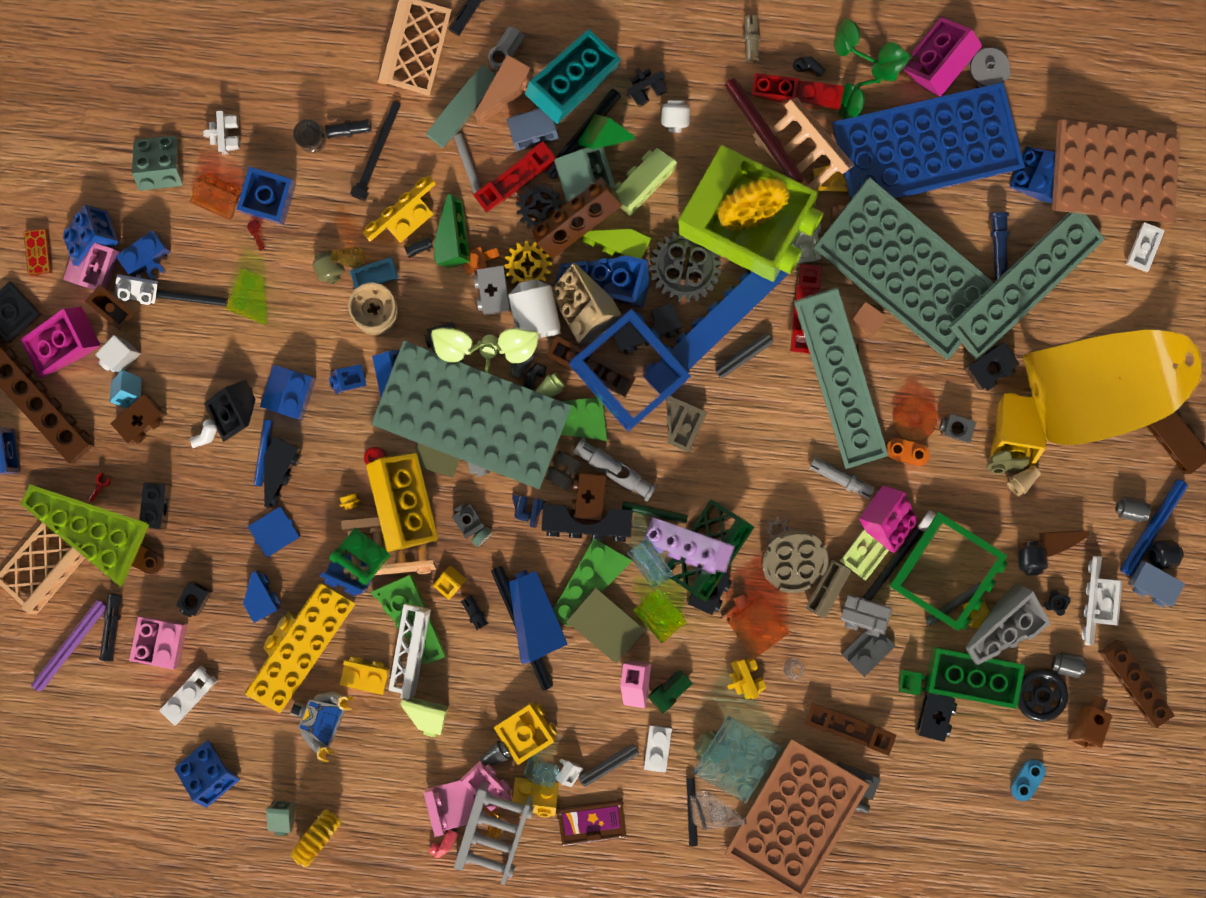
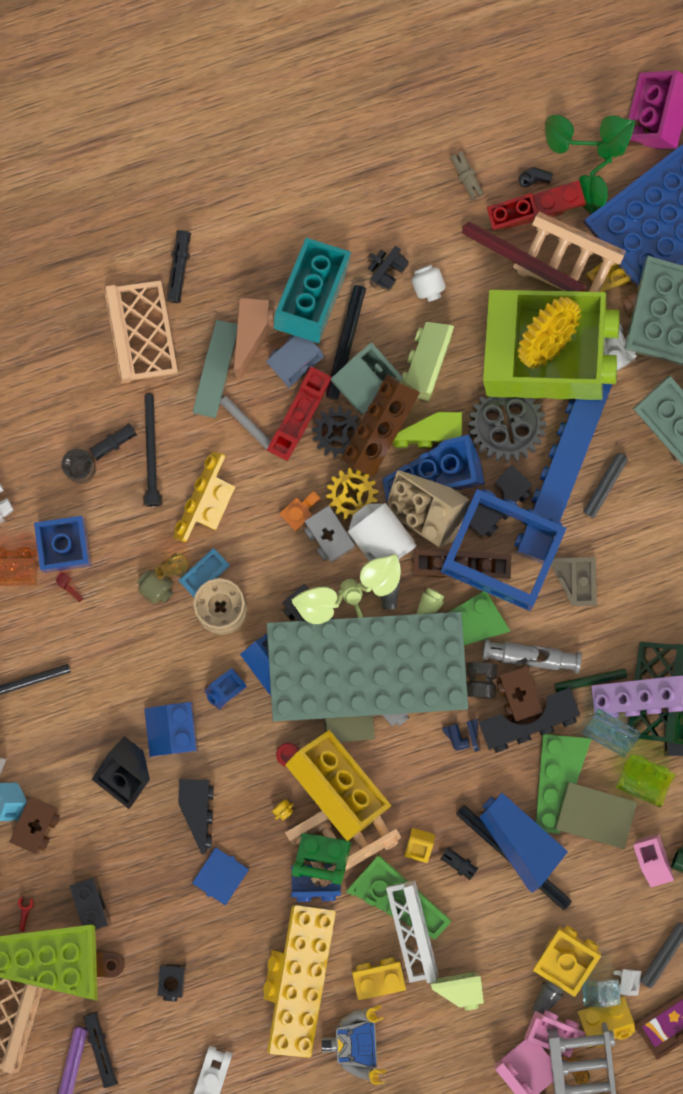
camera: 25 degrees left, 5 degrees down
bright pink slope [129,616,188,669] -> none
white arm [190,419,217,448] -> none
clear neon green wing [225,268,267,325] -> none
blue slope [243,570,281,623] -> none
blue bar [254,420,273,486] -> none
black pin [404,235,433,258] -> none
green slope [434,194,471,269] -> none
dark grey brick [452,503,486,539] -> none
sand green tile [472,527,493,548] -> none
light grey piece [489,26,525,72] -> none
black arm [523,363,547,391] -> none
green slope [579,114,635,149] -> none
red slope [790,264,823,354] -> none

